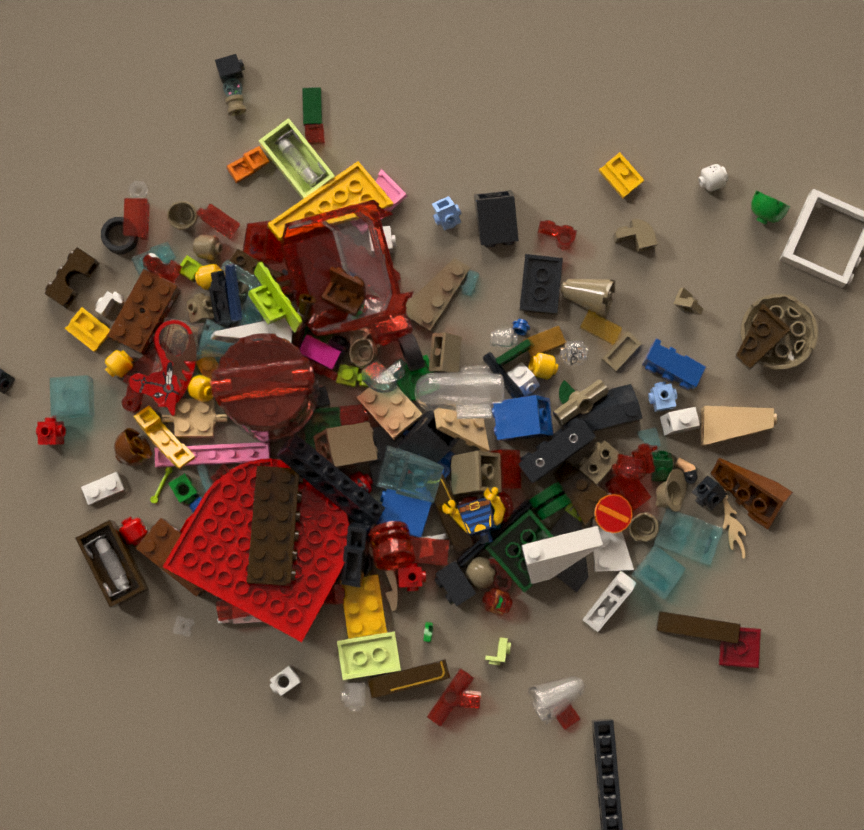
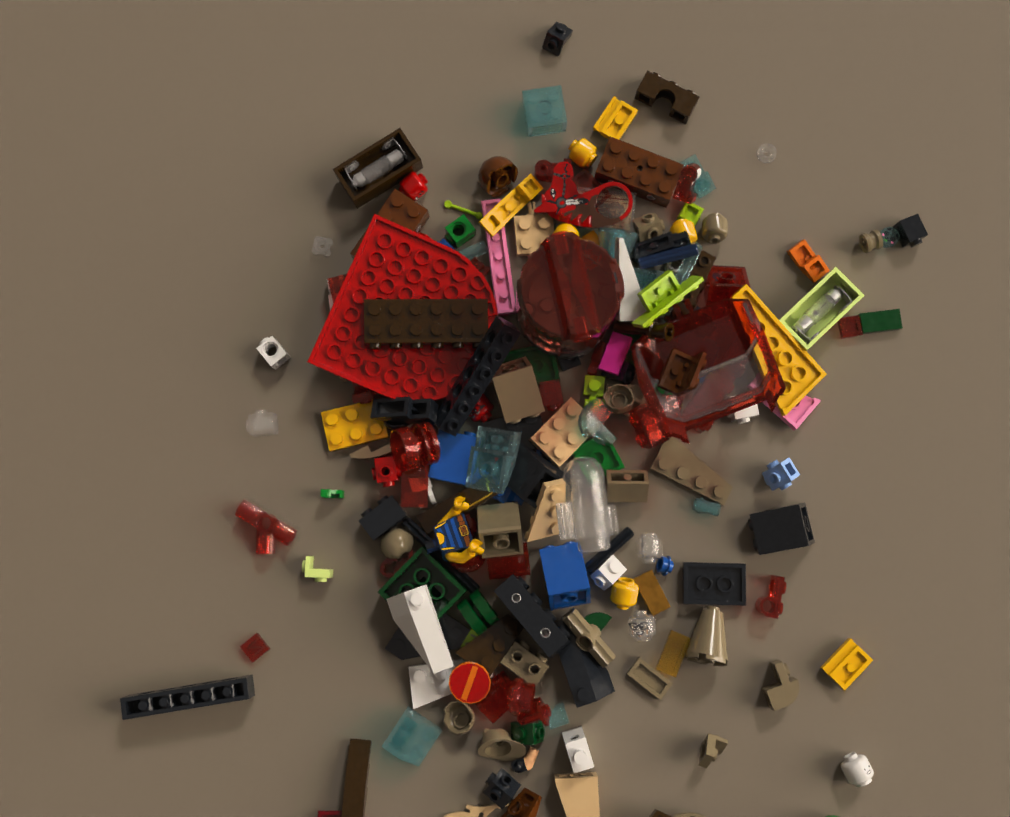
camera: 85 degrees right, 0 degrees up
red brick [36,417,66,445] -> none
white plate [81,472,125,505] -> none
white bracket [95,291,125,318] -> none
black tyre [101,217,139,254] -> none
clear red panel [123,198,150,240] -> none
dark tan hair [167,201,198,230] -> none
clear red bracket [196,204,240,240] -> none
yellowish green plate [337,631,401,680] -> none
dark brown slope [367,659,450,698] -> none
black tyre [398,333,425,372] -> none
clear red head [482,588,513,616] -> none
dark green tile [496,339,535,366] -> none
clear cone [528,676,585,724] -> none
white slope [583,571,636,632] -> none
blue wedge [642,338,706,390] -> none
light blue brick [648,382,677,412] -> none
clear light blue slope [654,508,723,567] -> none

